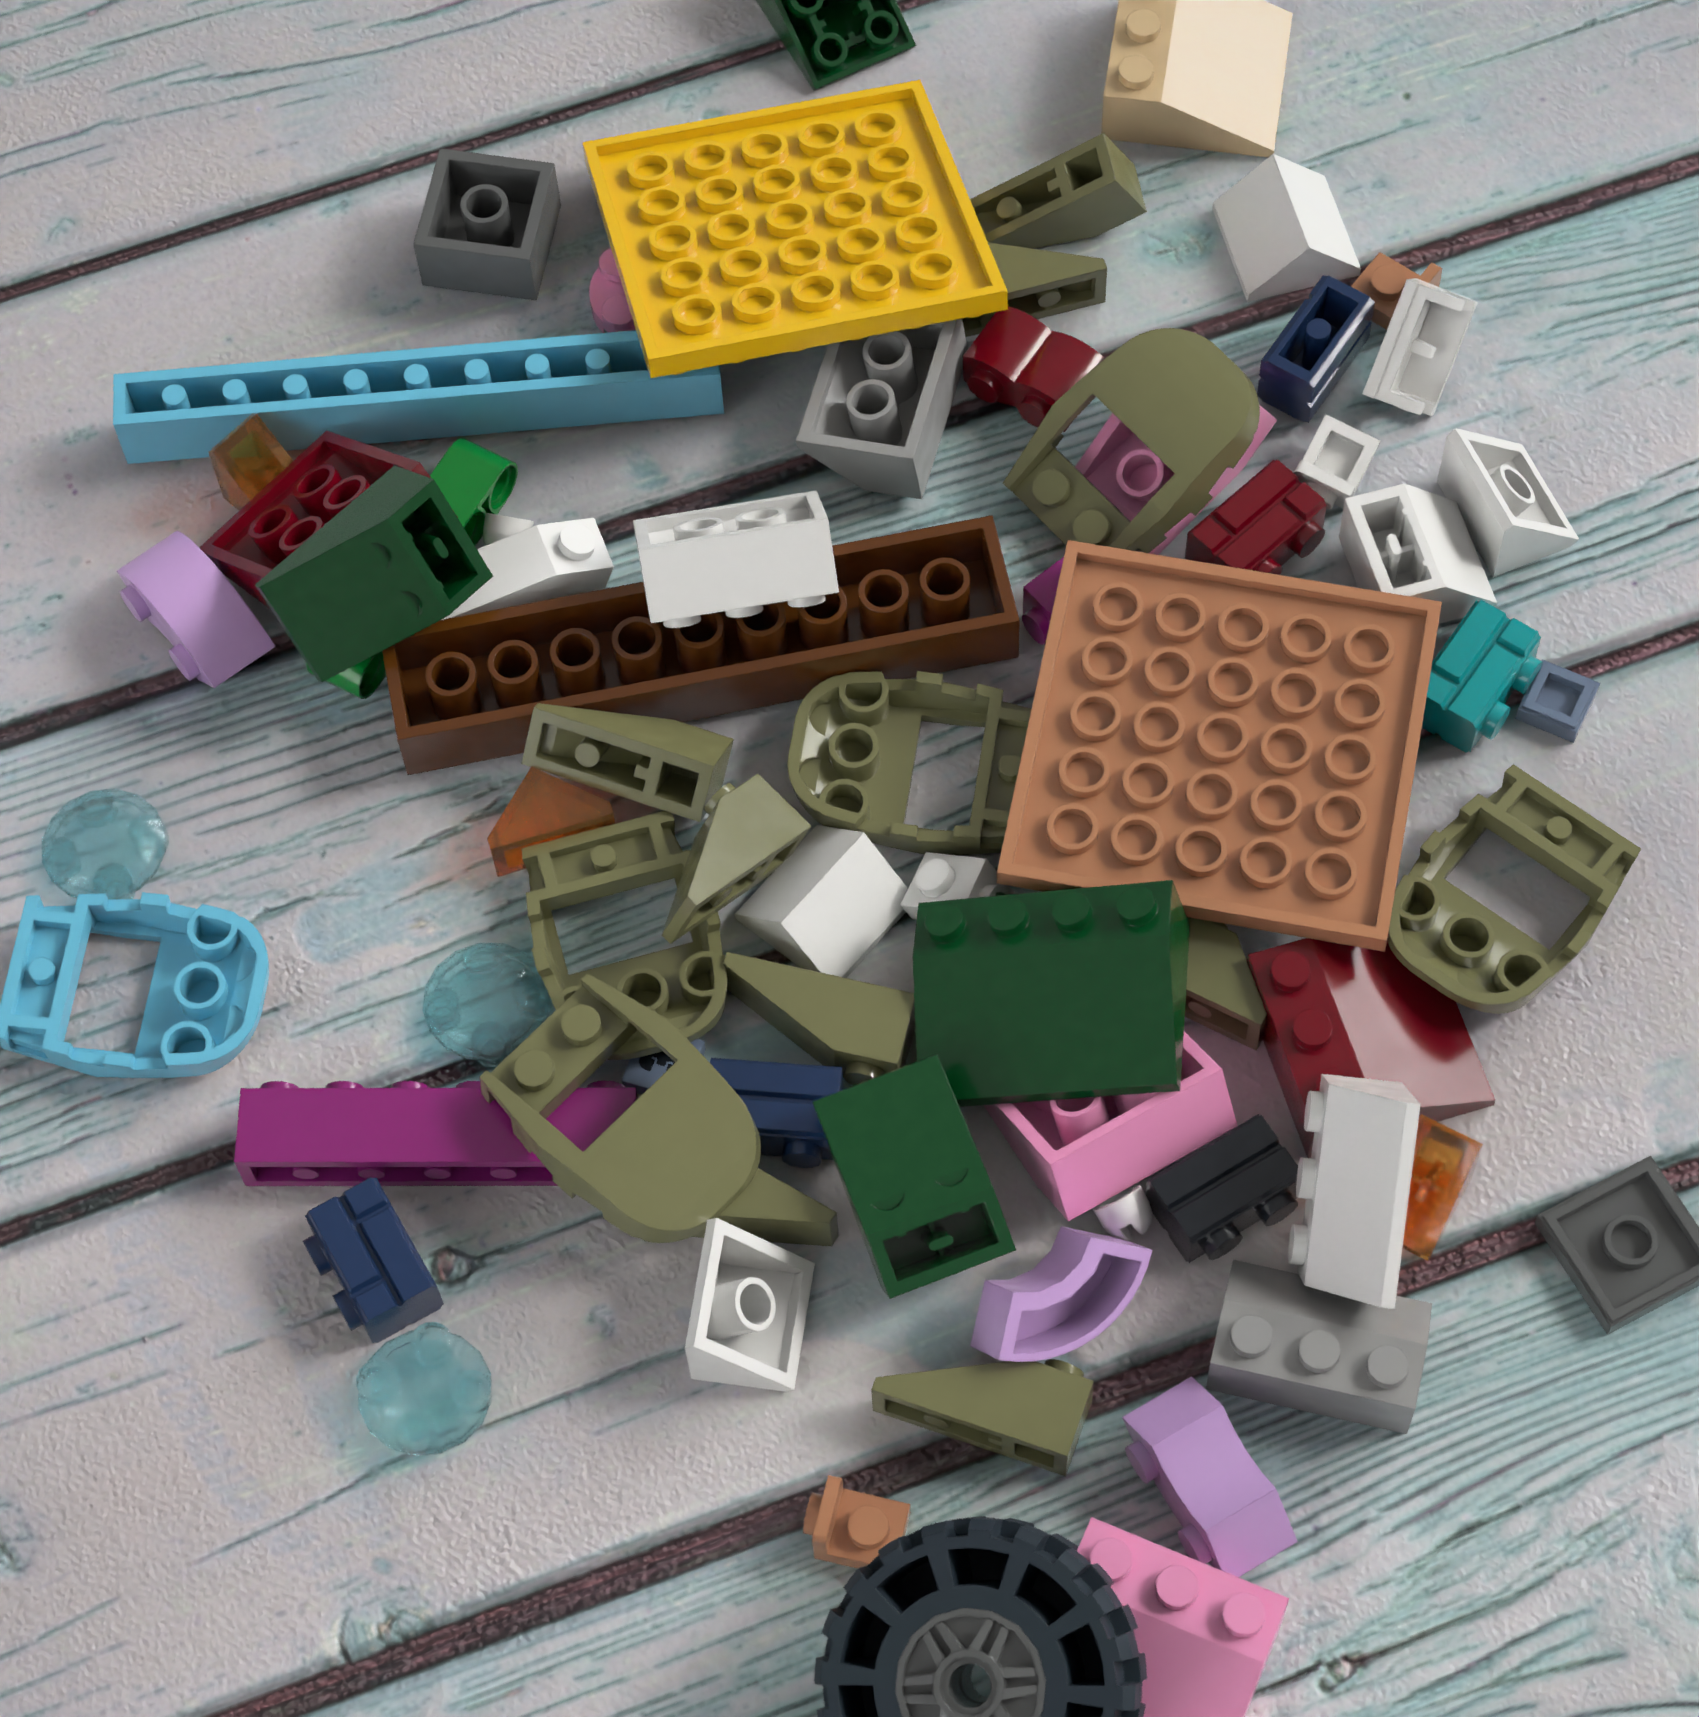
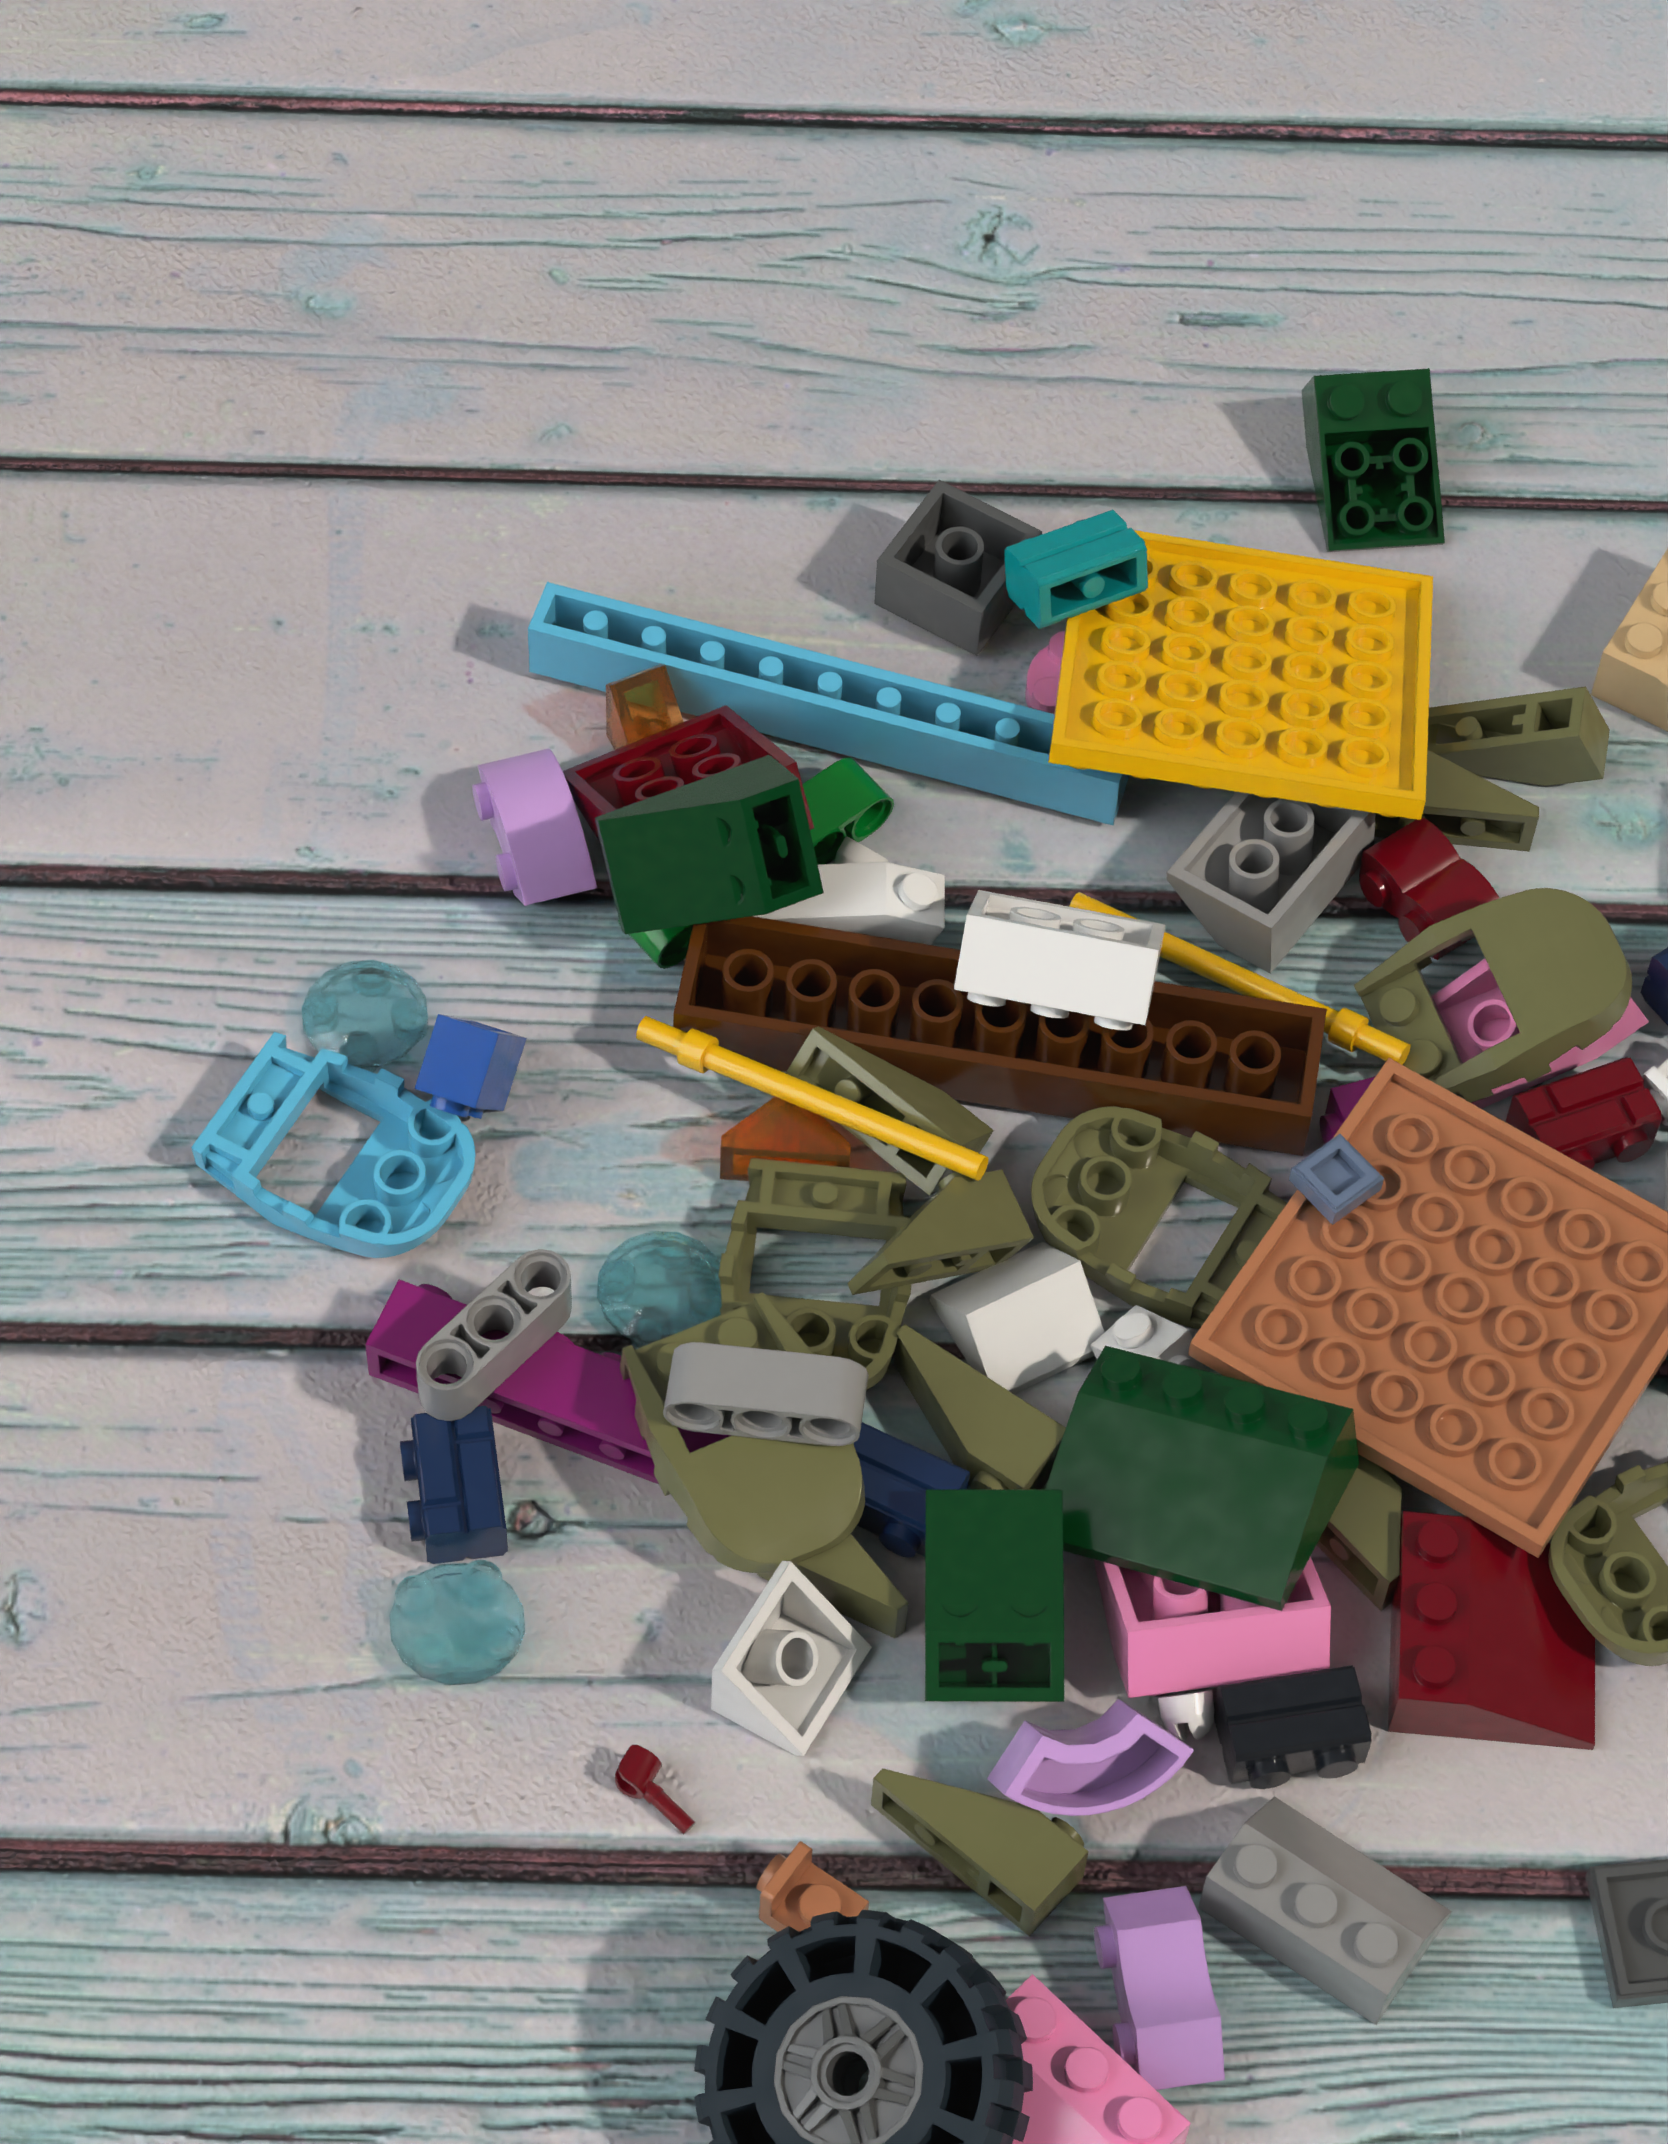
camera: 15 degrees right, 5 degrees down
white slope [1288,1074,1420,1309] -> none
clear orange slope [1402,1114,1483,1261] -> none
none -> blue brick [414,1014,527,1119]
none -> light grey beam [416,1249,572,1421]
none -> dark red hand [615,1744,696,1835]
none -> yellow bar [636,1016,989,1181]
none -> light grey beam [663,1342,869,1446]
none -> teal brick [1004,509,1148,629]
none -> yellow bar [1069,892,1411,1065]
none -> sand blue tile [1289,1134,1384,1225]

